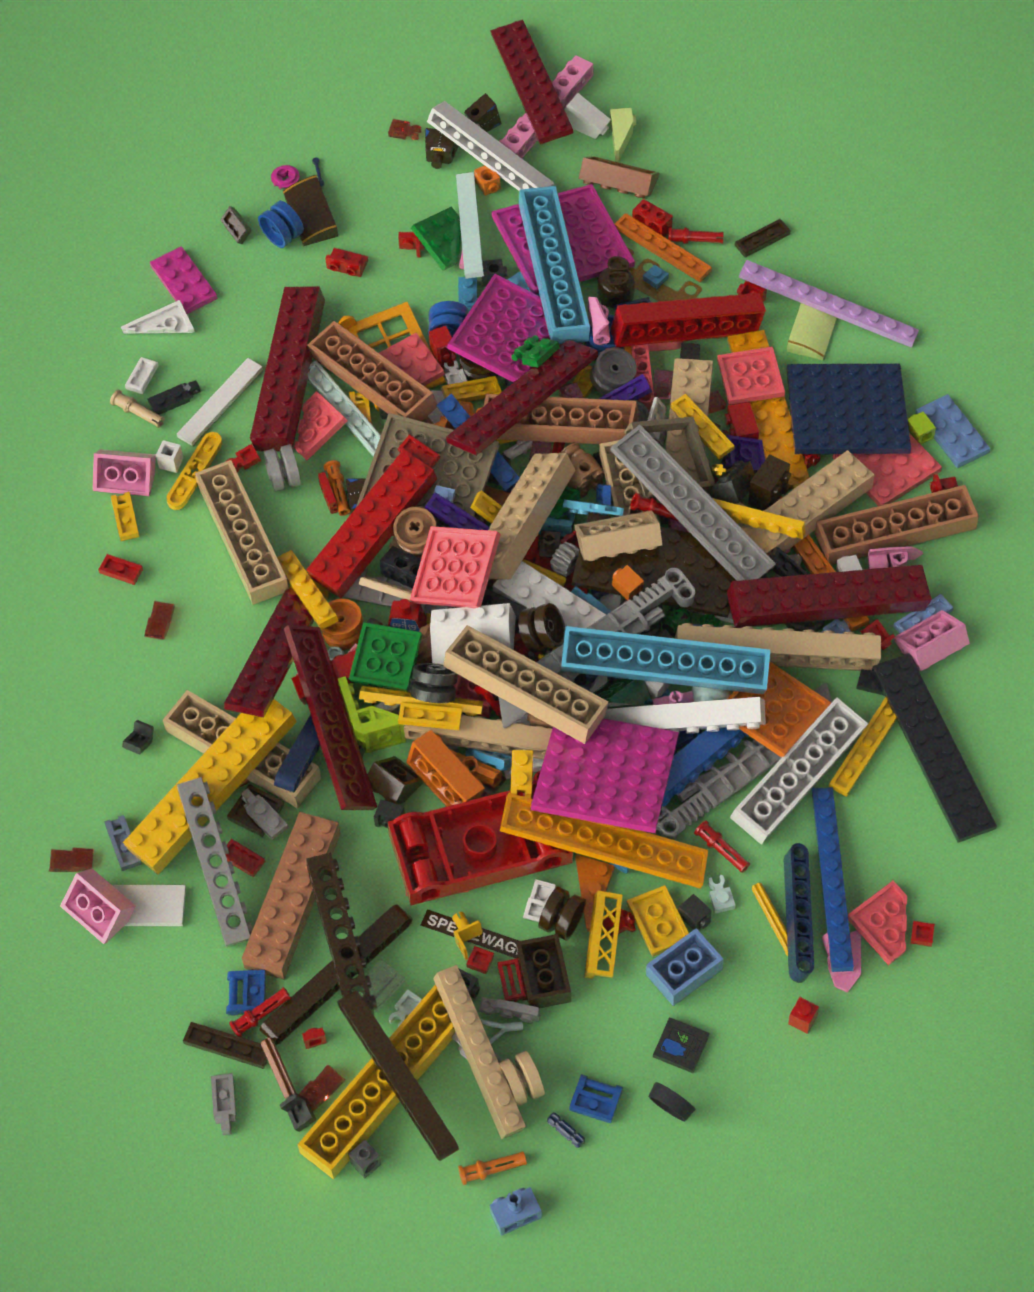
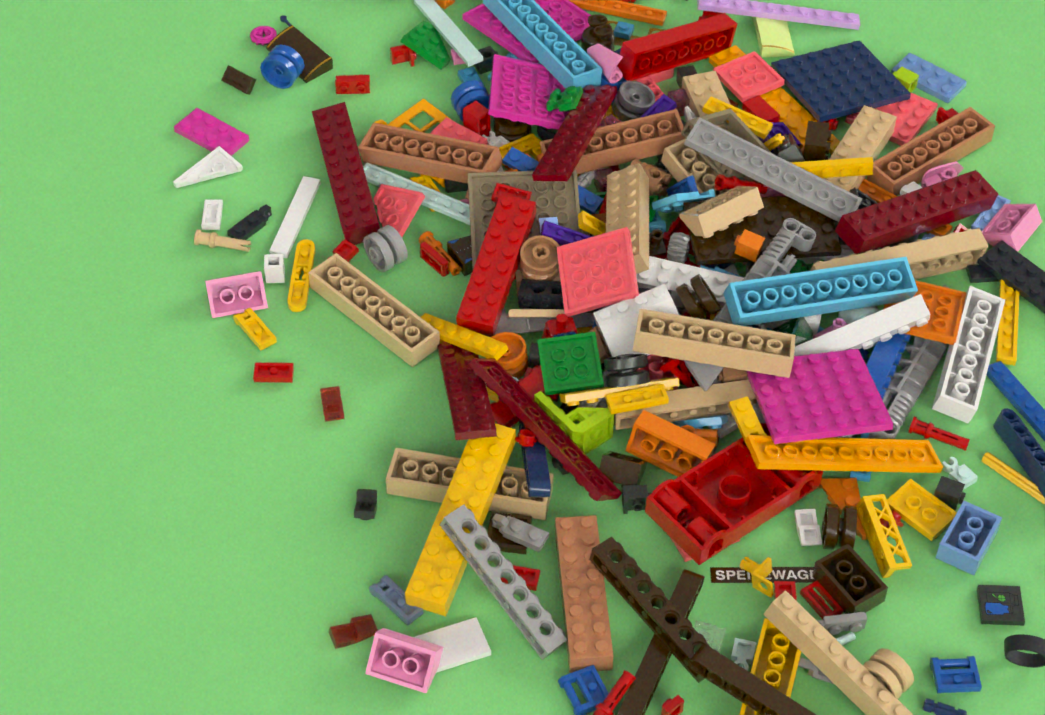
camera: 25 degrees left, 10 degrees down
none -> red plate [515,429,537,447]

